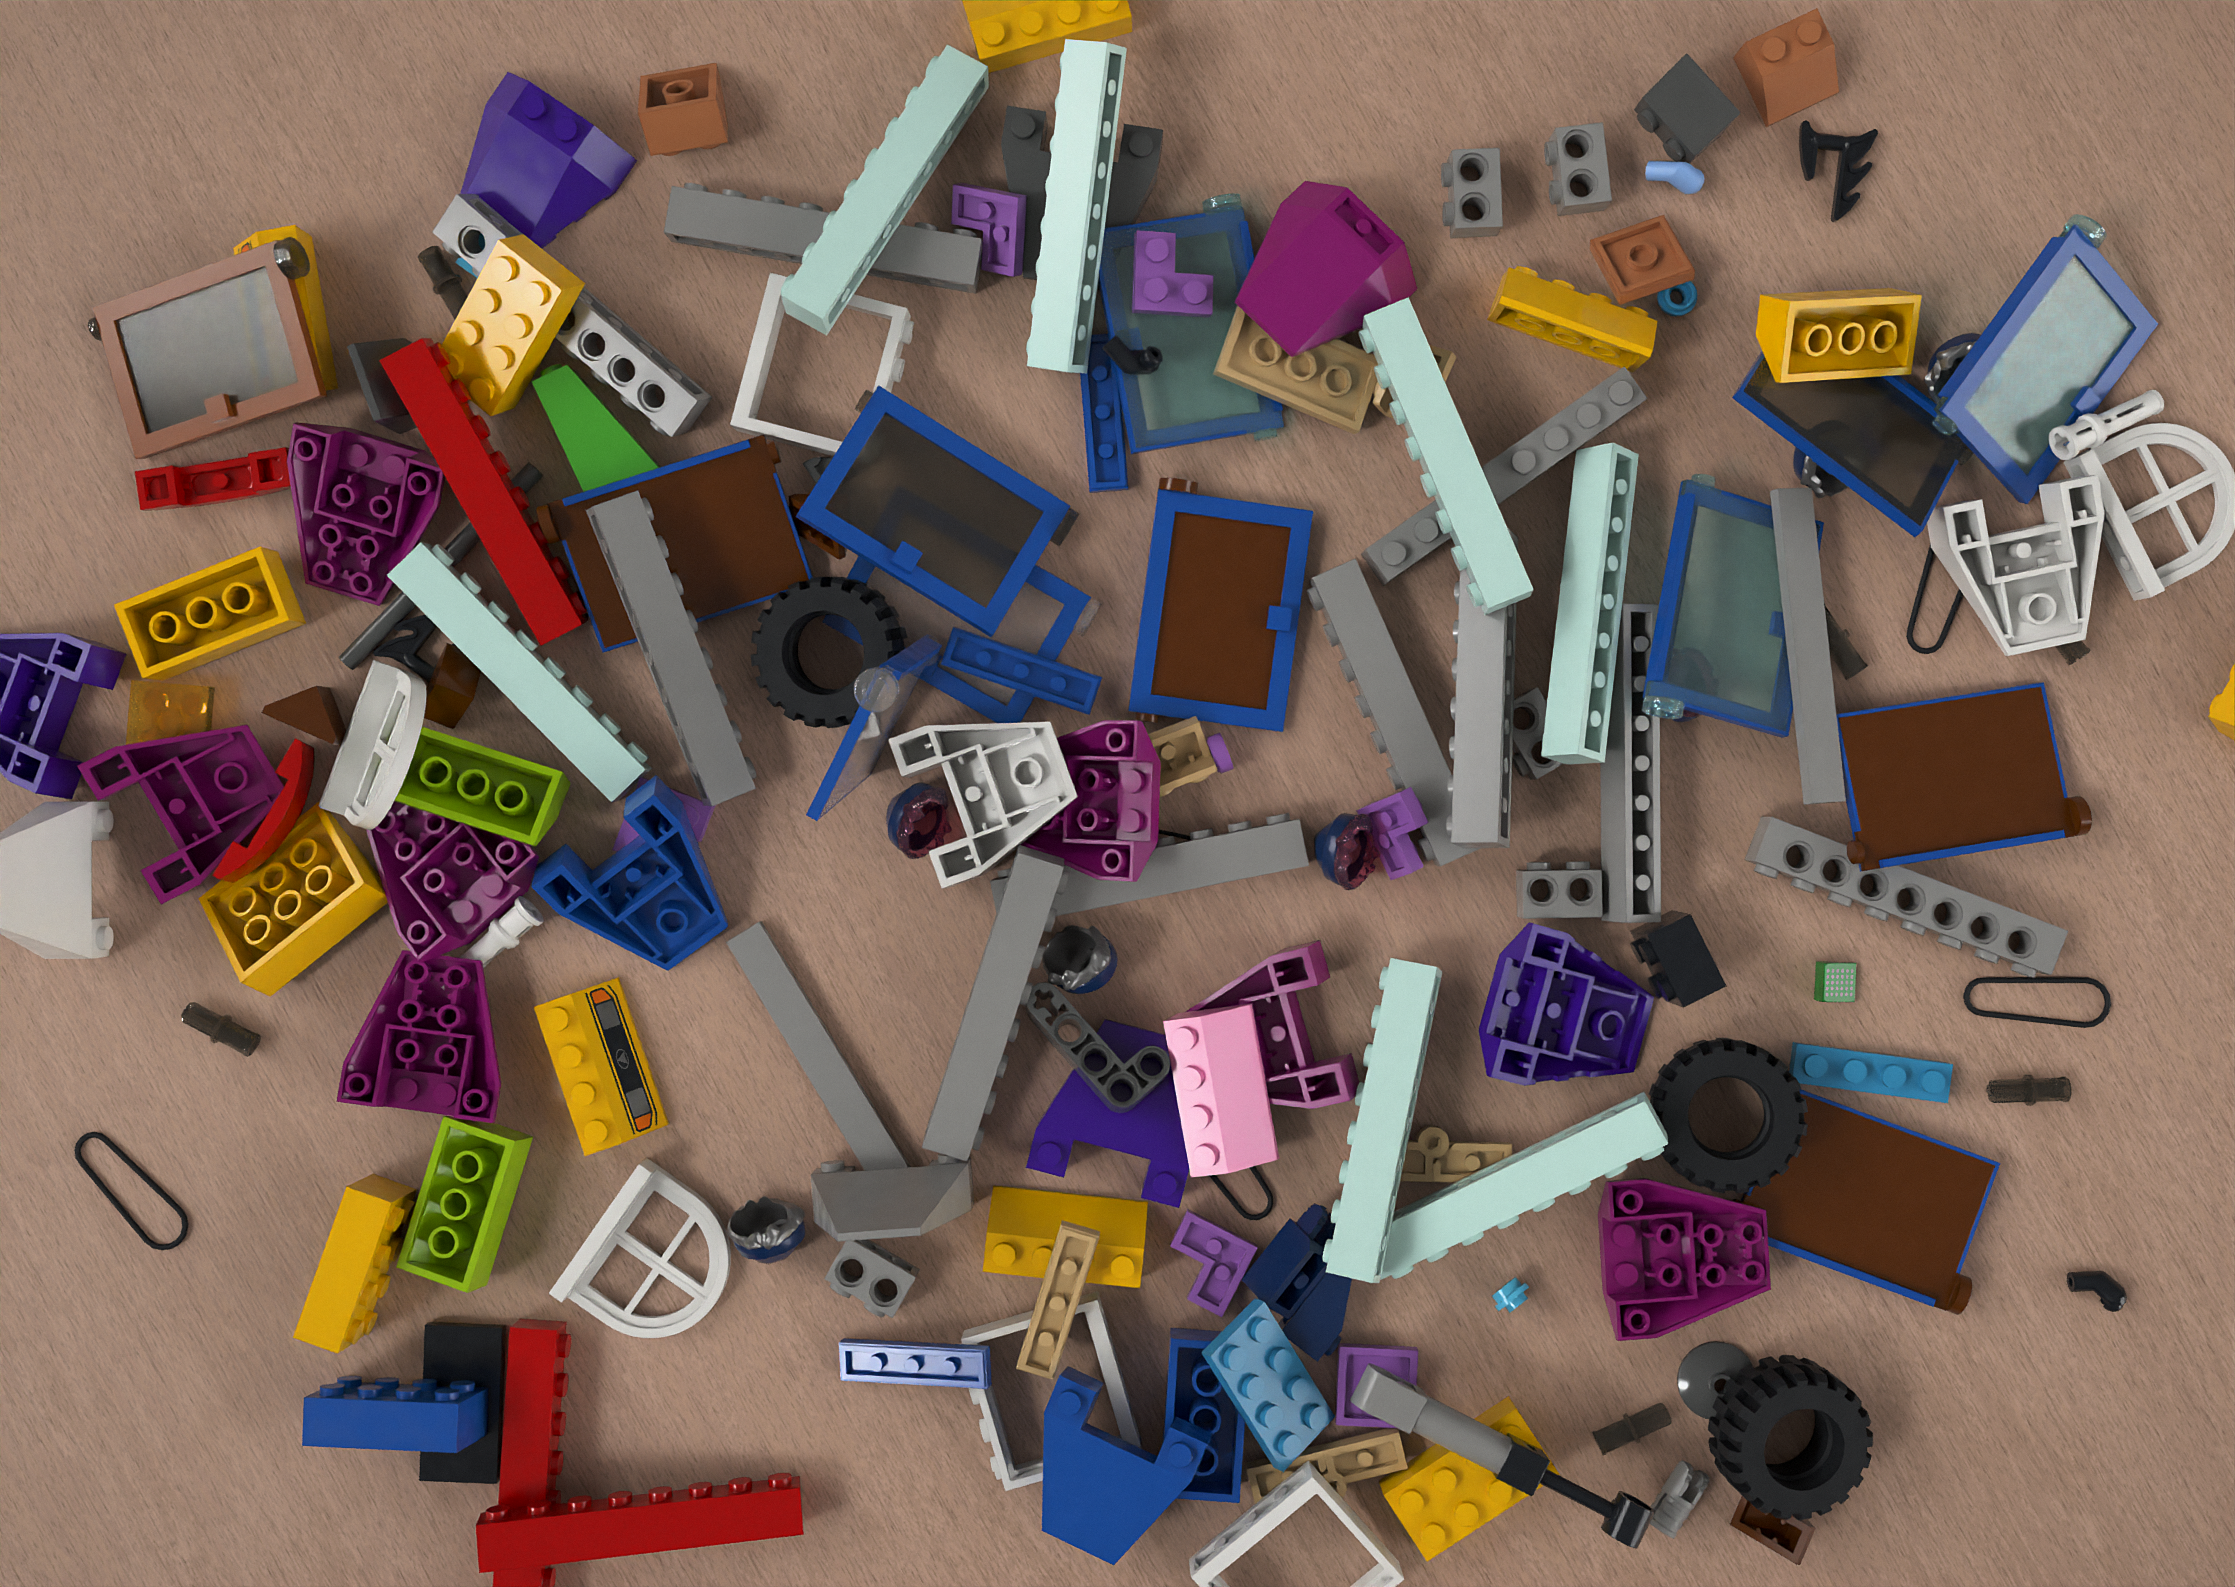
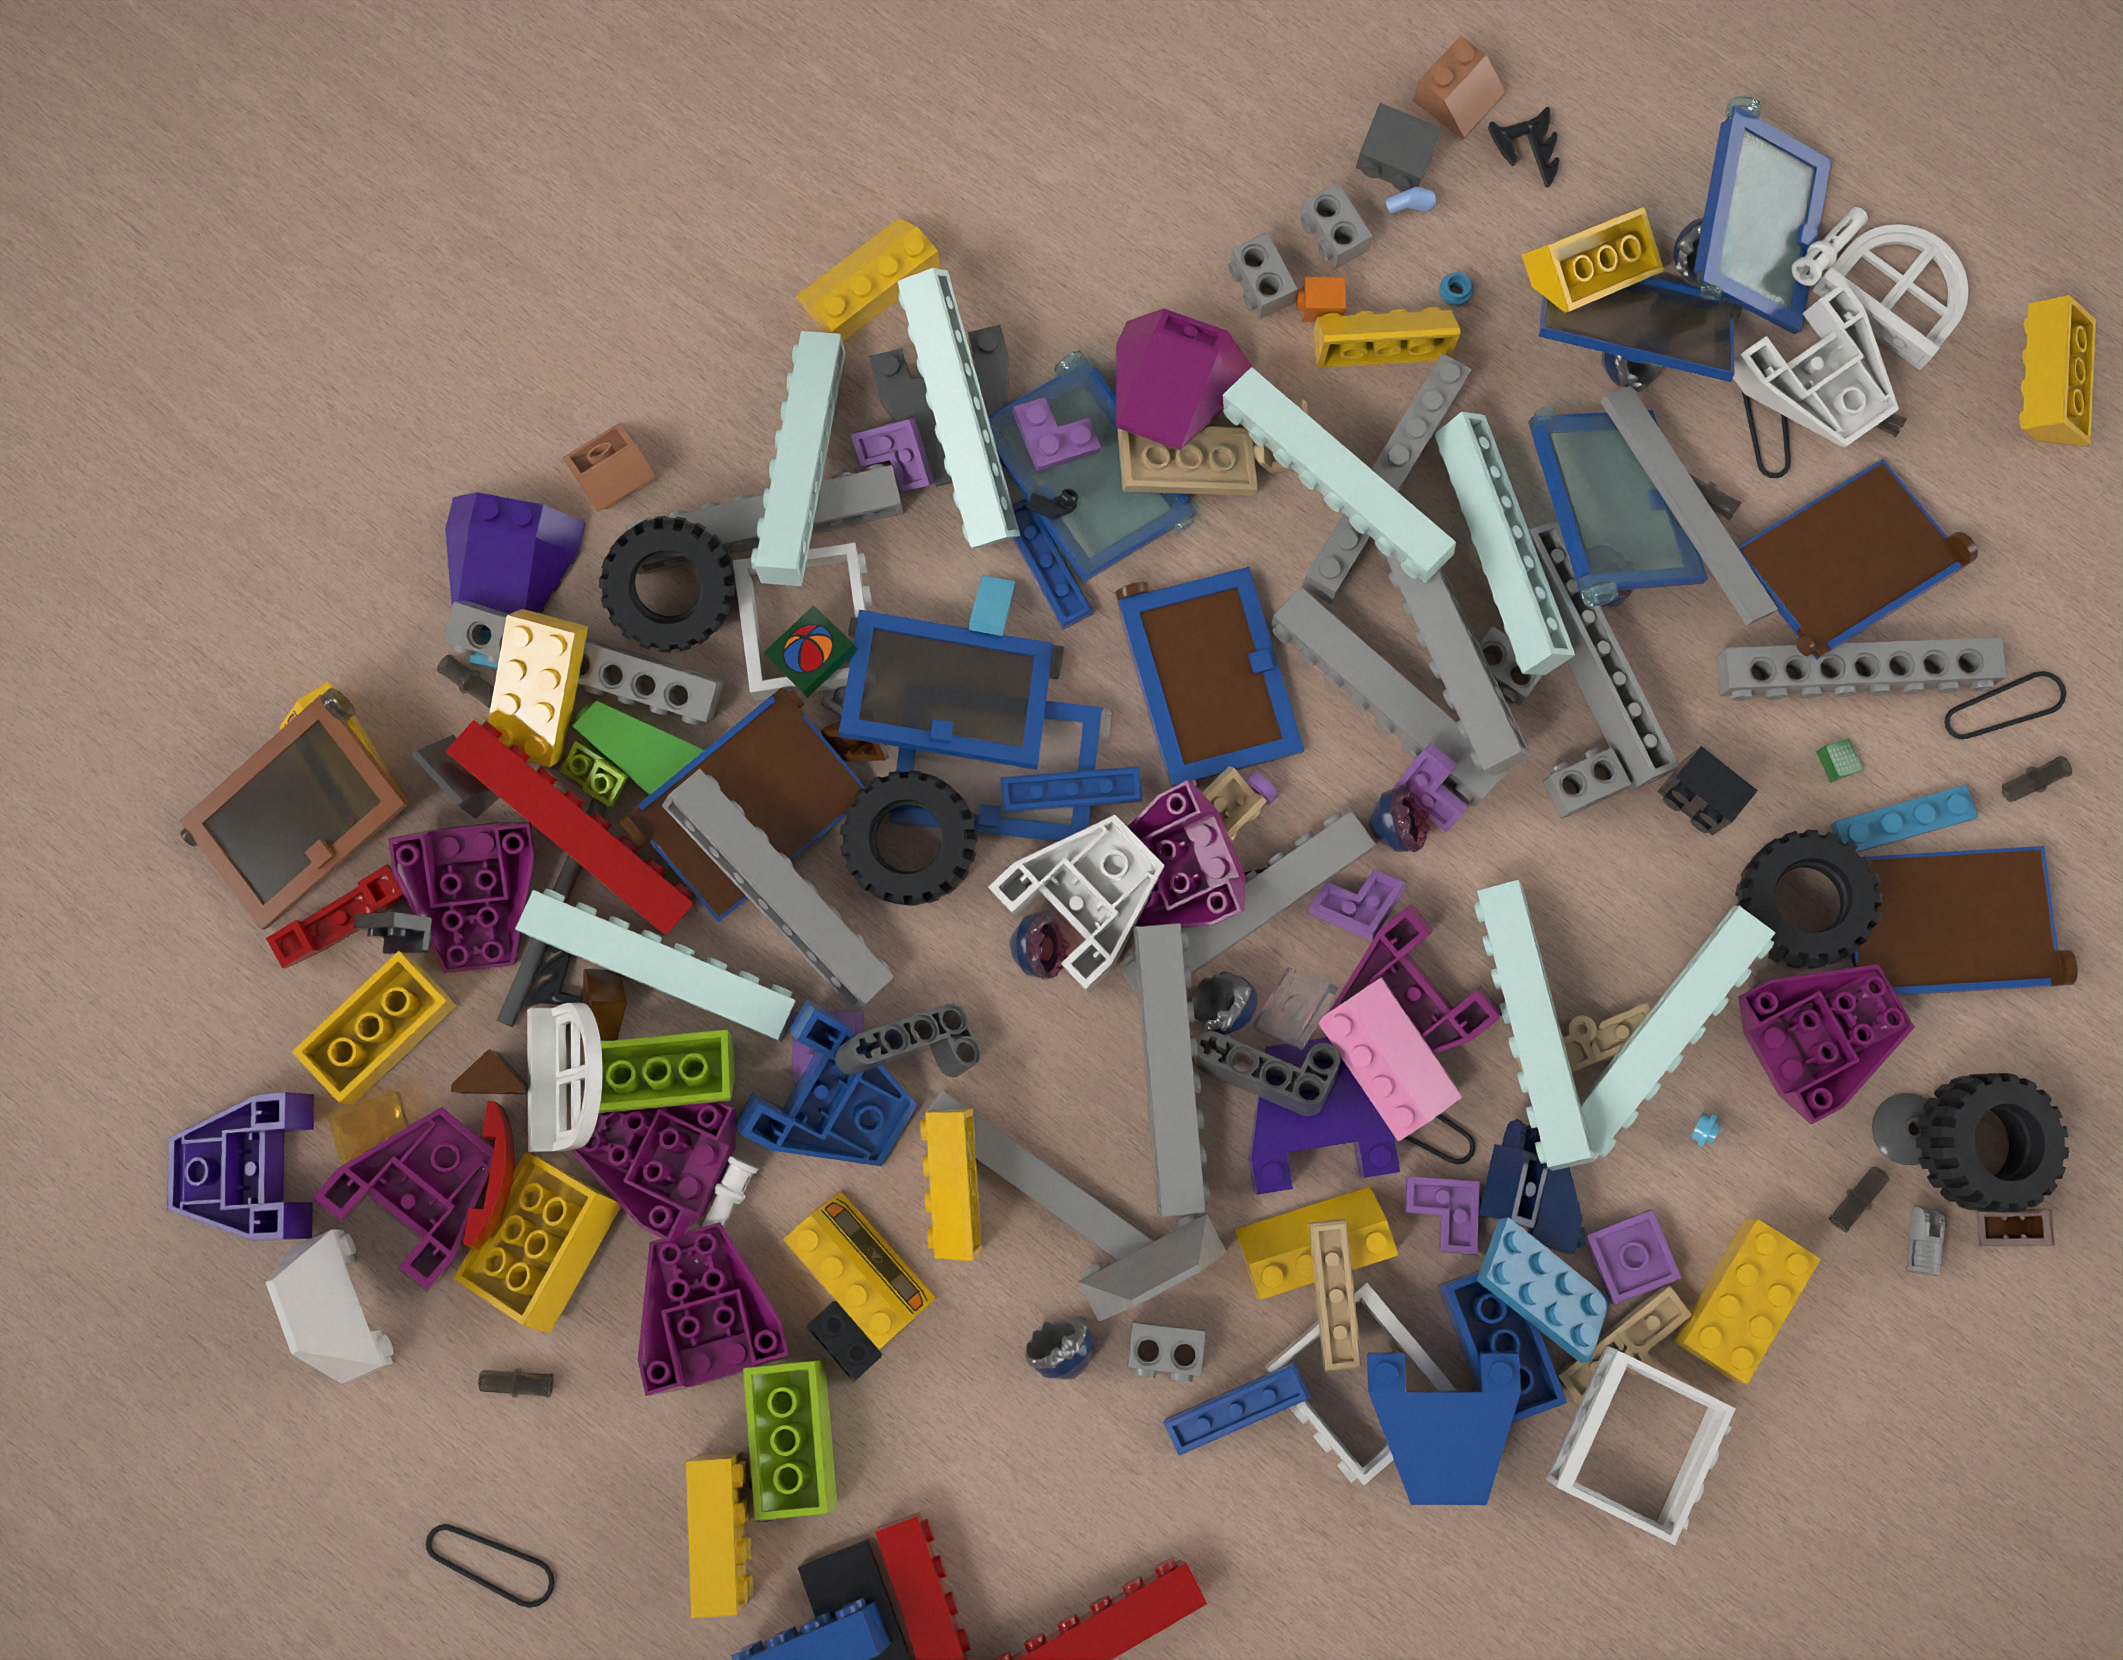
camera: 20 degrees left, 10 degrees down
white window [549,1158,731,1338] -> none
clear door [806,634,942,821] -> none
piece [1350,1363,1655,1549] -> none
dark purple wedge [1478,922,1654,1086] -> none
nougat tile [1589,215,1695,305] -> none
none -> black bracket [354,912,432,955]
none -> lime slope [560,741,628,807]
none -> black tyre [599,516,735,653]
none -> tile [763,605,858,698]
none -> black bracket [807,1301,882,1383]
none -> dark grey beam [835,1004,982,1077]
none -> yellow slope [920,1107,982,1261]
none -> medium azure tile [969,575,1016,636]
none -> clear tile [1252,967,1338,1050]
none -> orange brick [1296,277,1346,322]
none -> medium lavender plate [1309,869,1405,941]

